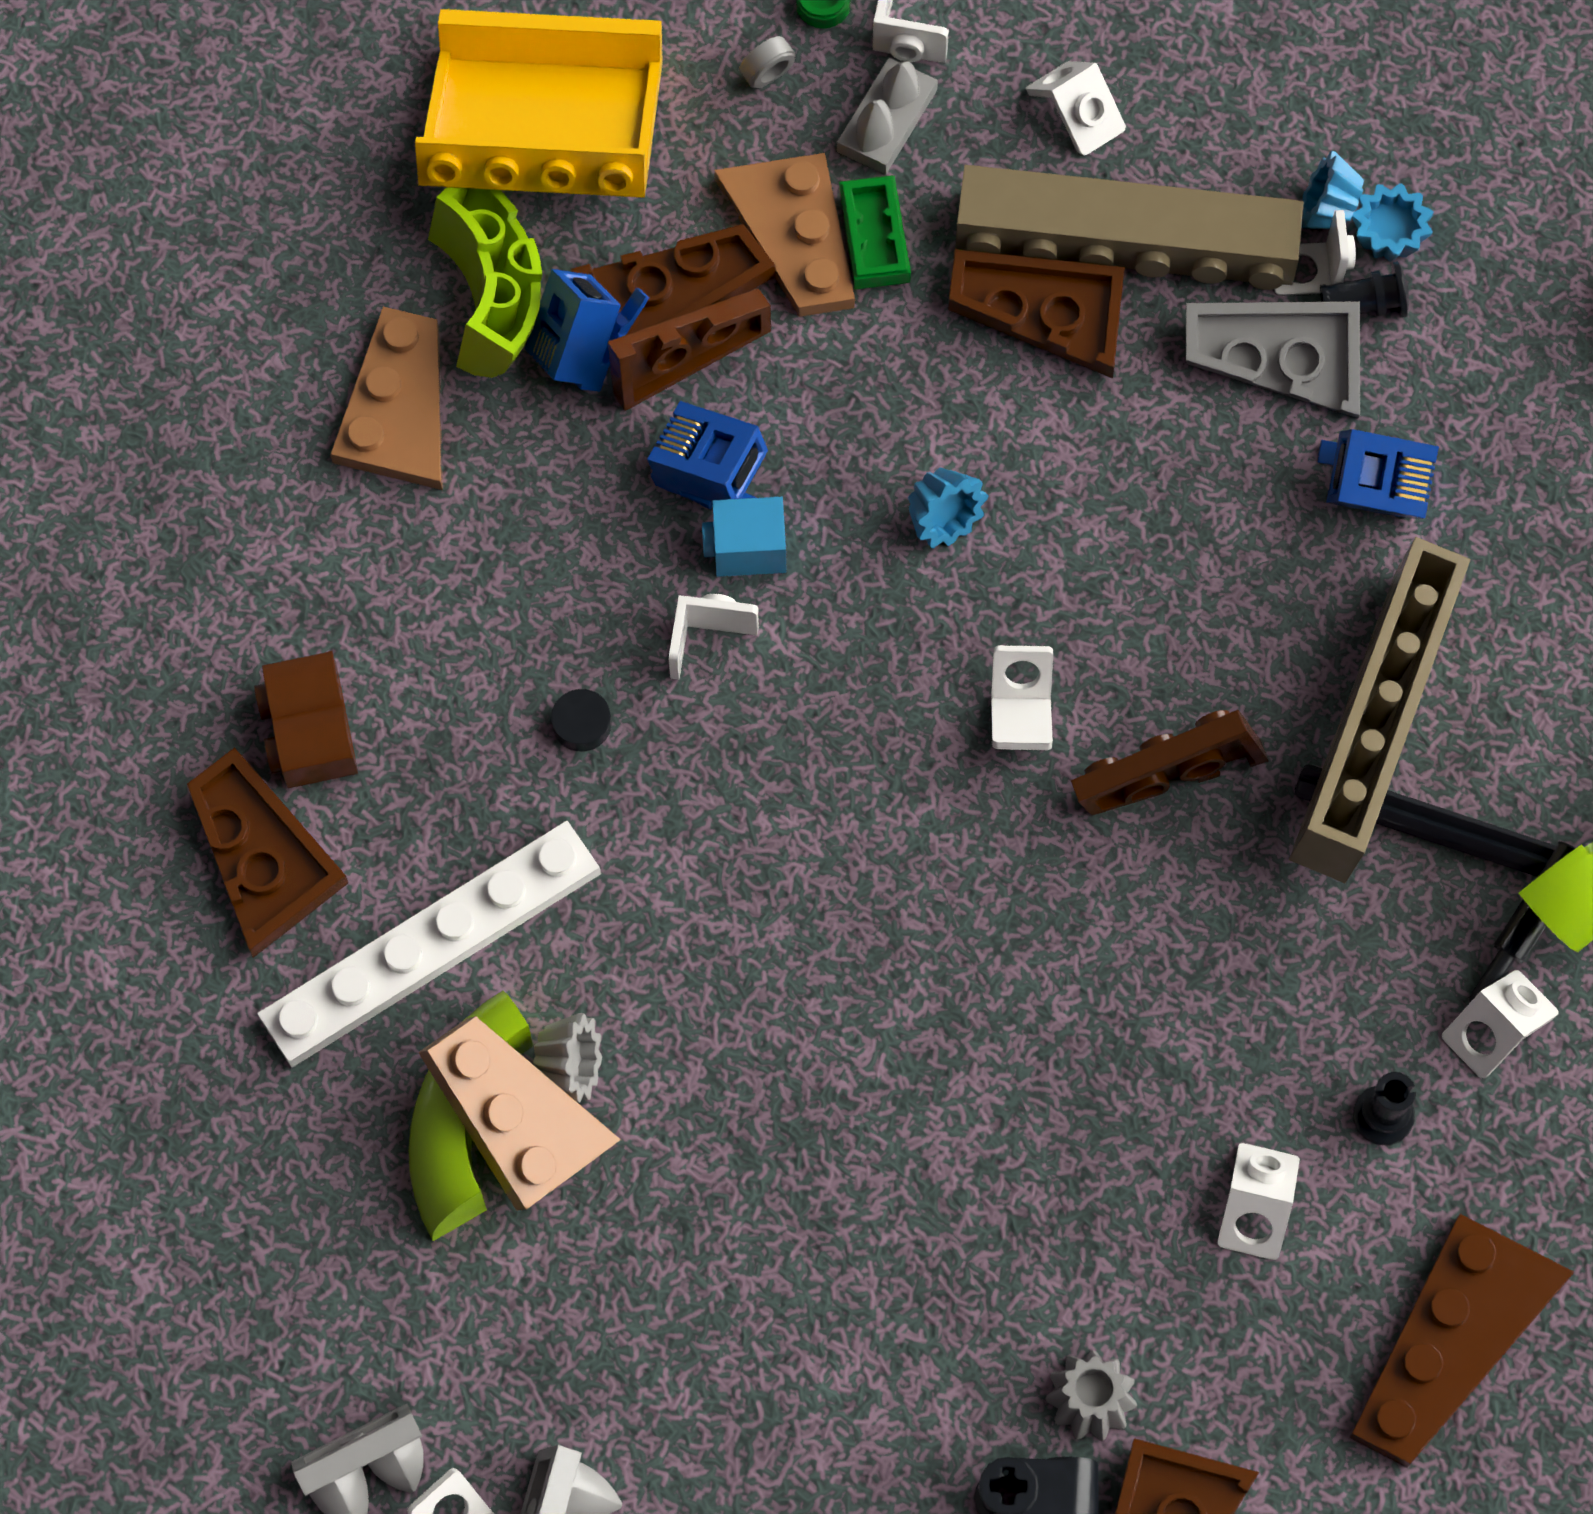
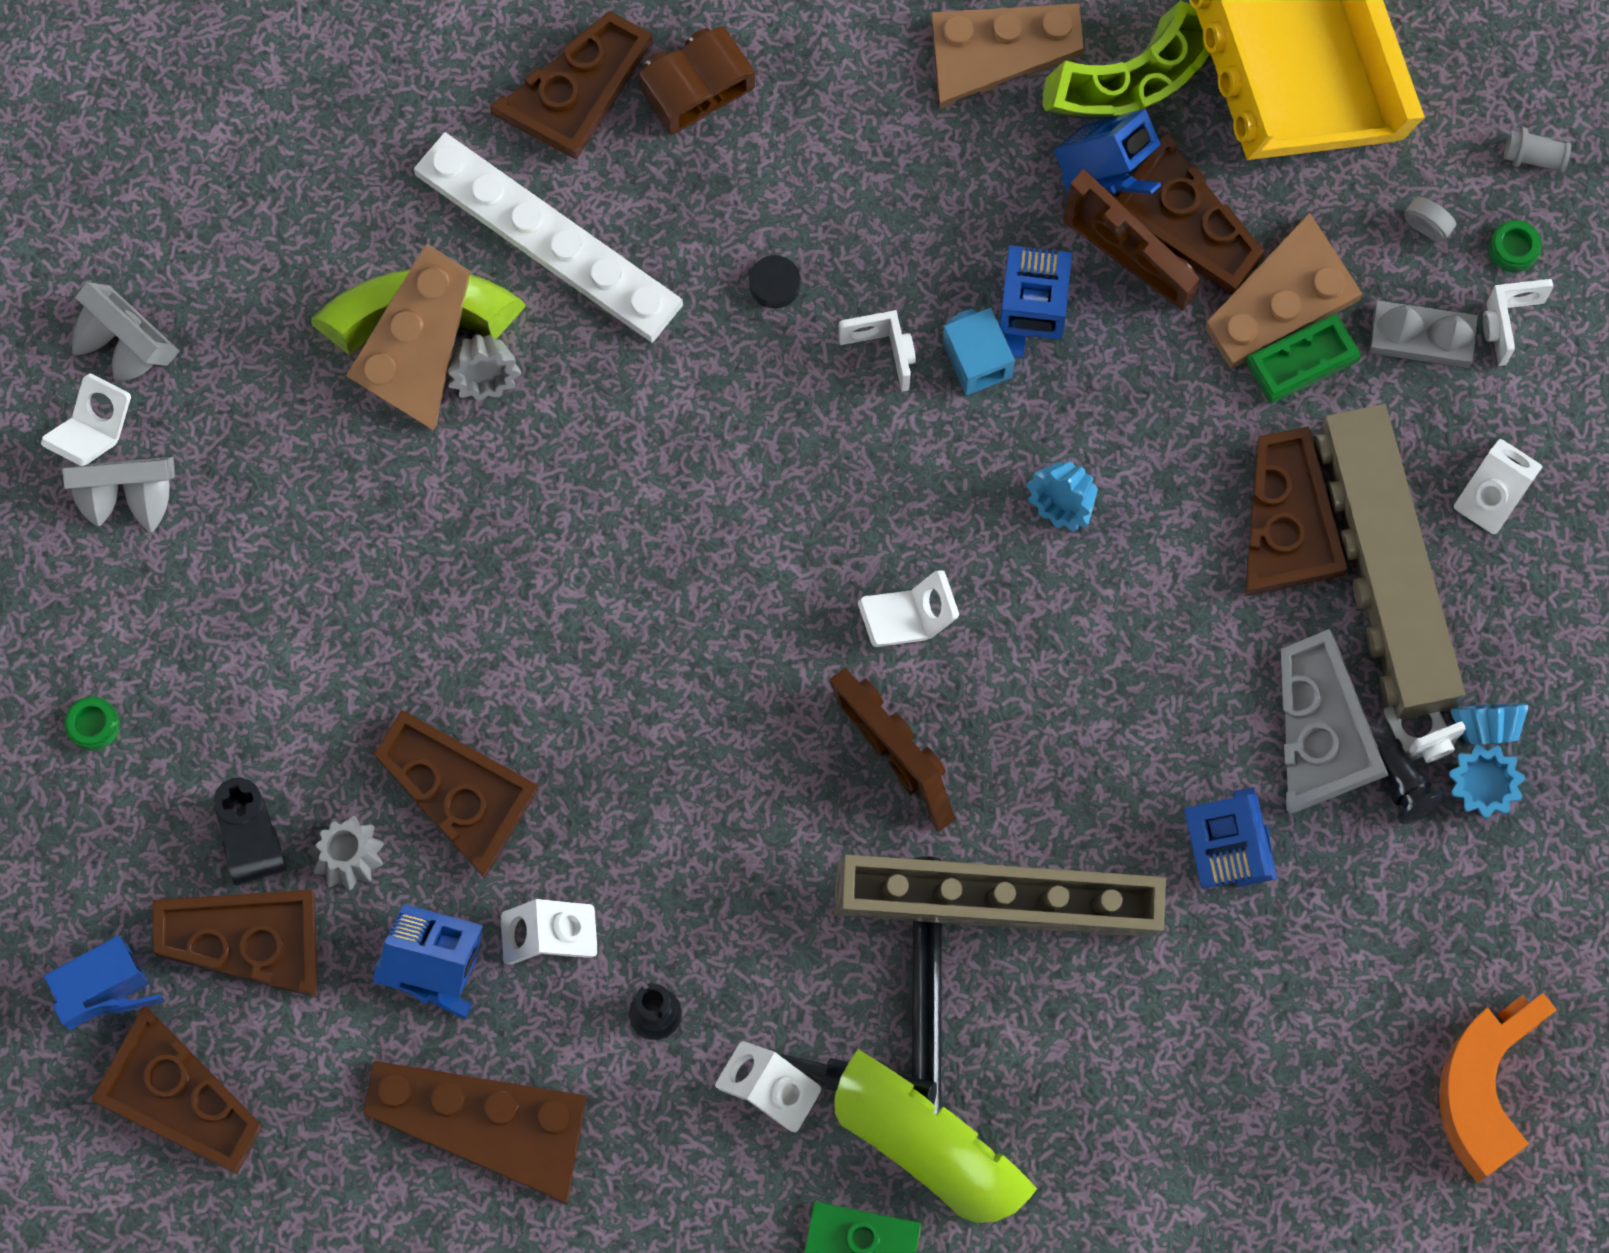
camera: 70 degrees right, 5 degrees up
none -> blue piece [373,904,483,1020]
none -> reddish brown wing [374,710,539,879]

